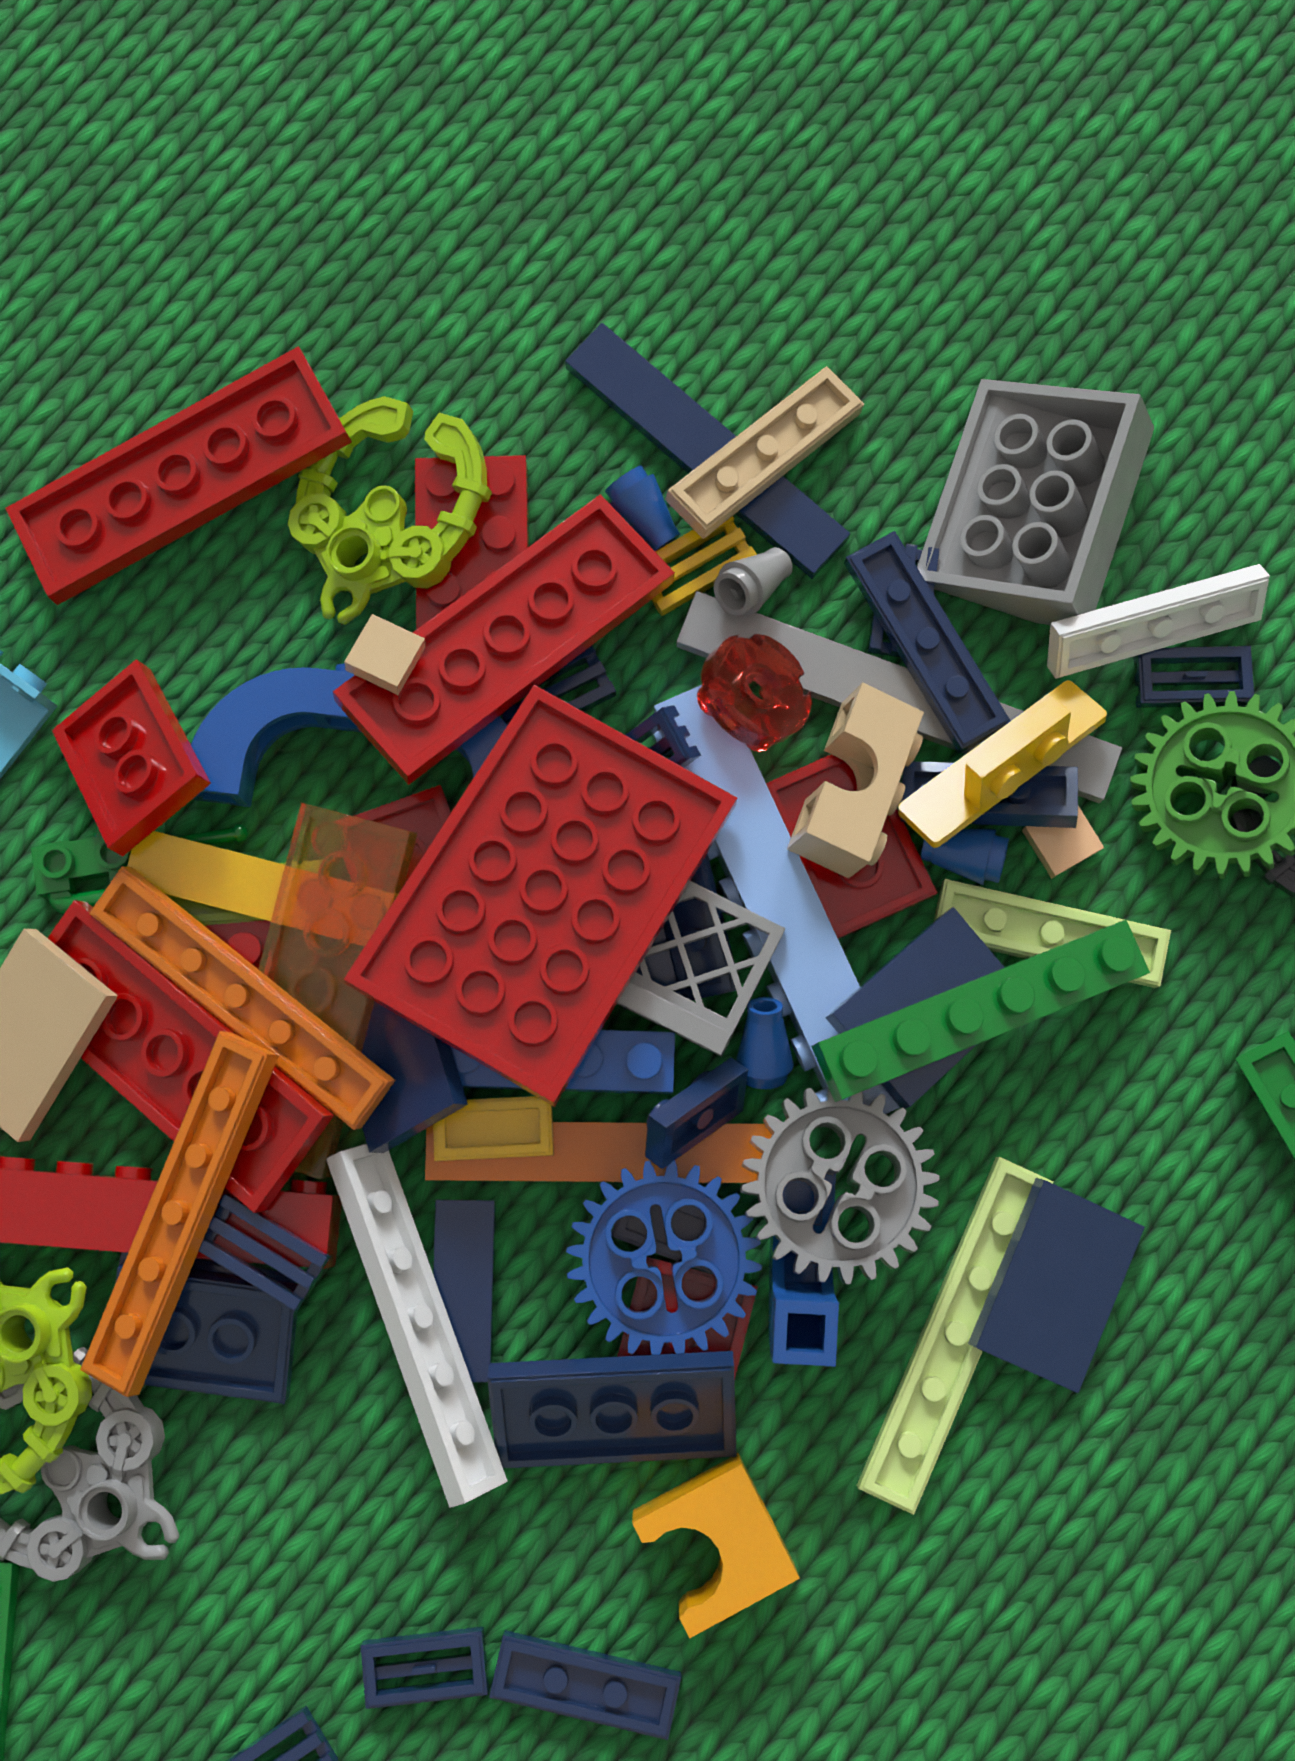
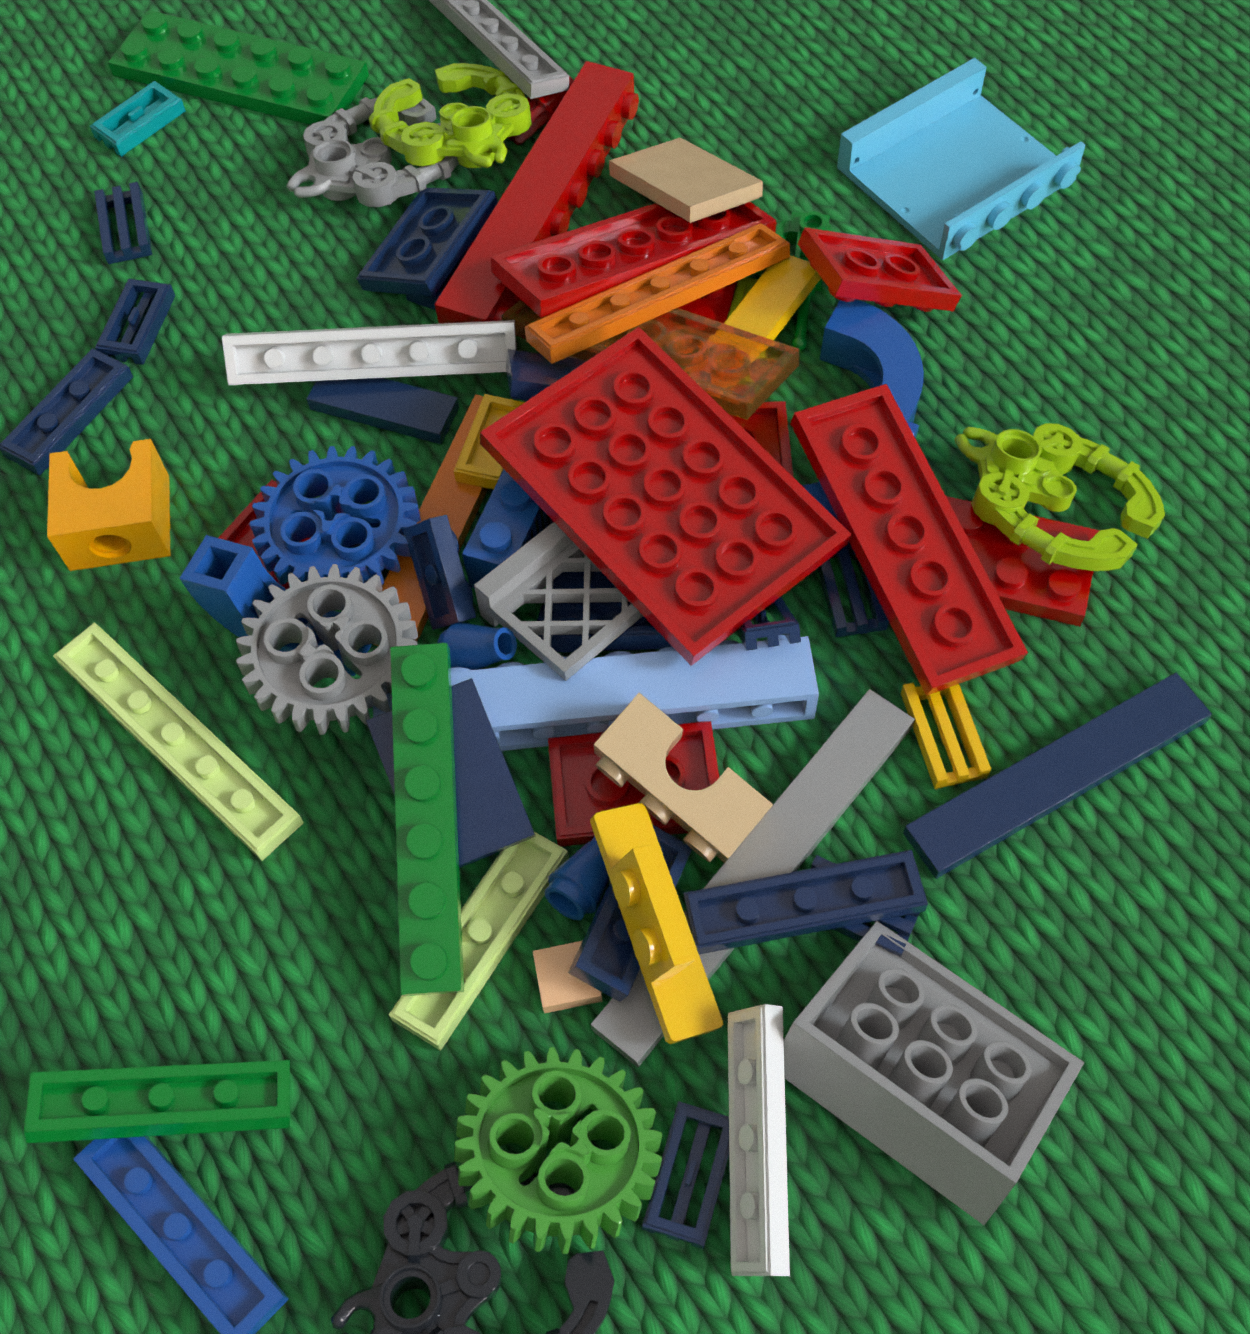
camera: 110 degrees right, 20 degrees down
red plate [5,346,352,605] -> none
orange tile [80,1031,279,1397] -> none
dark blue tile [199,1194,331,1311] -> none
tan tile [344,614,426,695] -> none
dark blue tile [487,1351,737,1468] -> none
blue cone [605,466,681,551] -> none
tan tile [665,366,864,539] -> none
clear red plate [697,634,812,752] -> none
light grey cone [714,547,792,615] -> none
dark blue tile [968,1178,1145,1393] -> none

